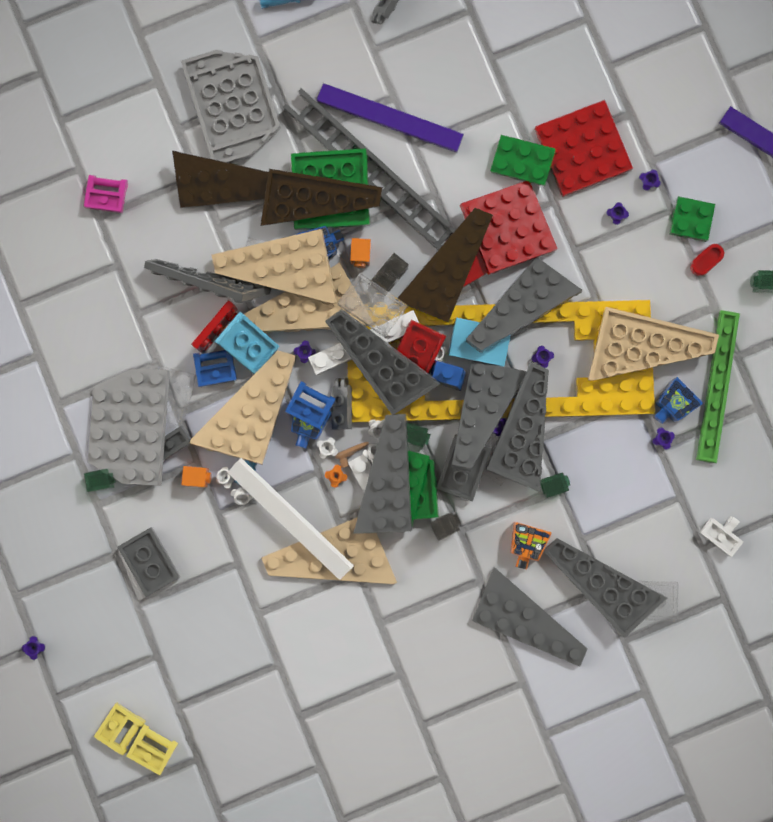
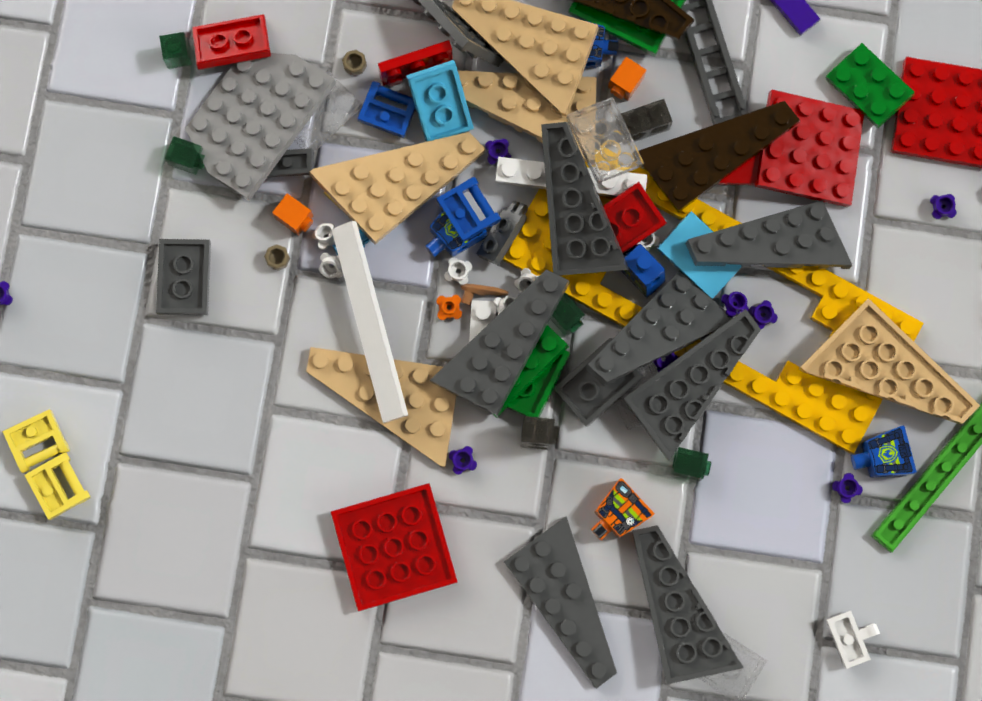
camera: 25 degrees right, 5 degrees down
none -> clear green brick [159,32,192,69]
none -> red tile [192,14,271,70]
none -> dark tan tile [264,244,290,271]
none -> red plate [331,483,458,612]
none -> dark tan tile [342,50,367,76]
none -> dark purple plate [449,446,477,475]
none -> dark purple plate [721,291,749,317]

